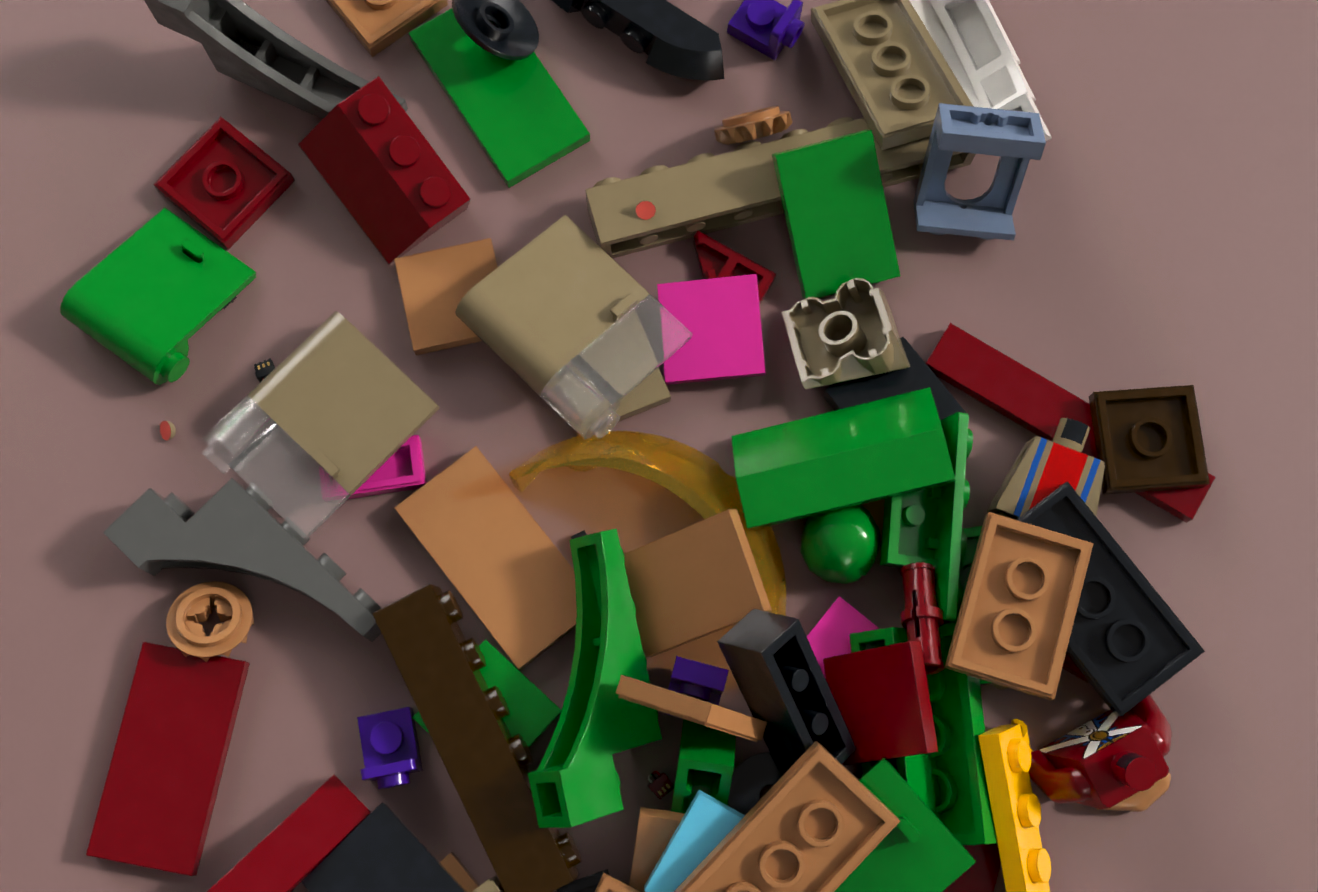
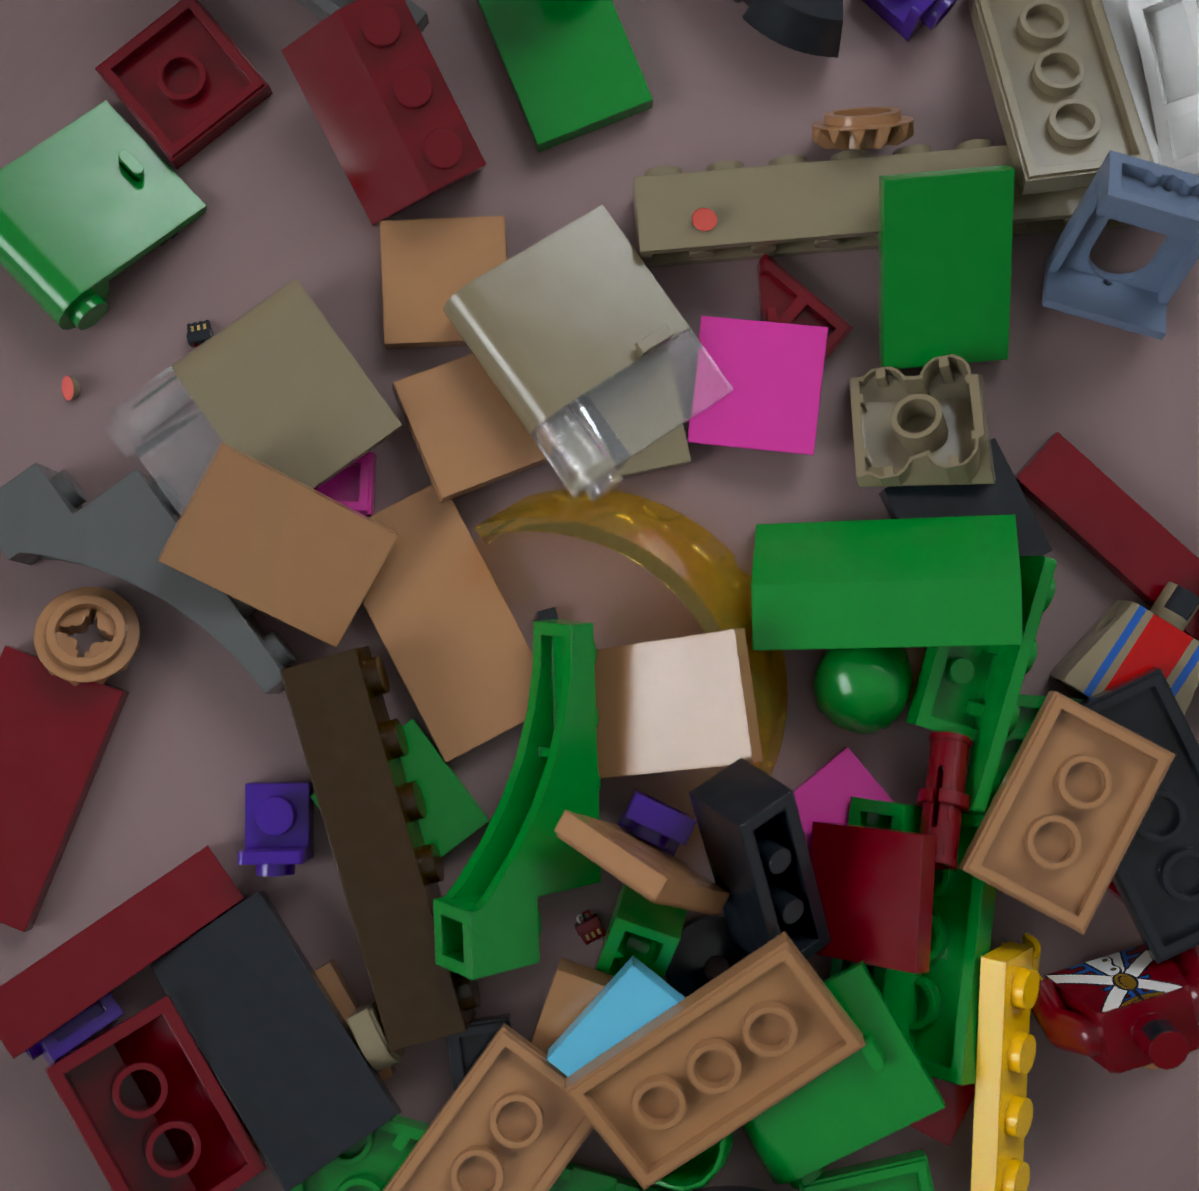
camera: 10 degrees right, 10 degrees up
none -> medium nougat tile [158,441,398,648]
none -> medium nougat tile [392,353,559,503]

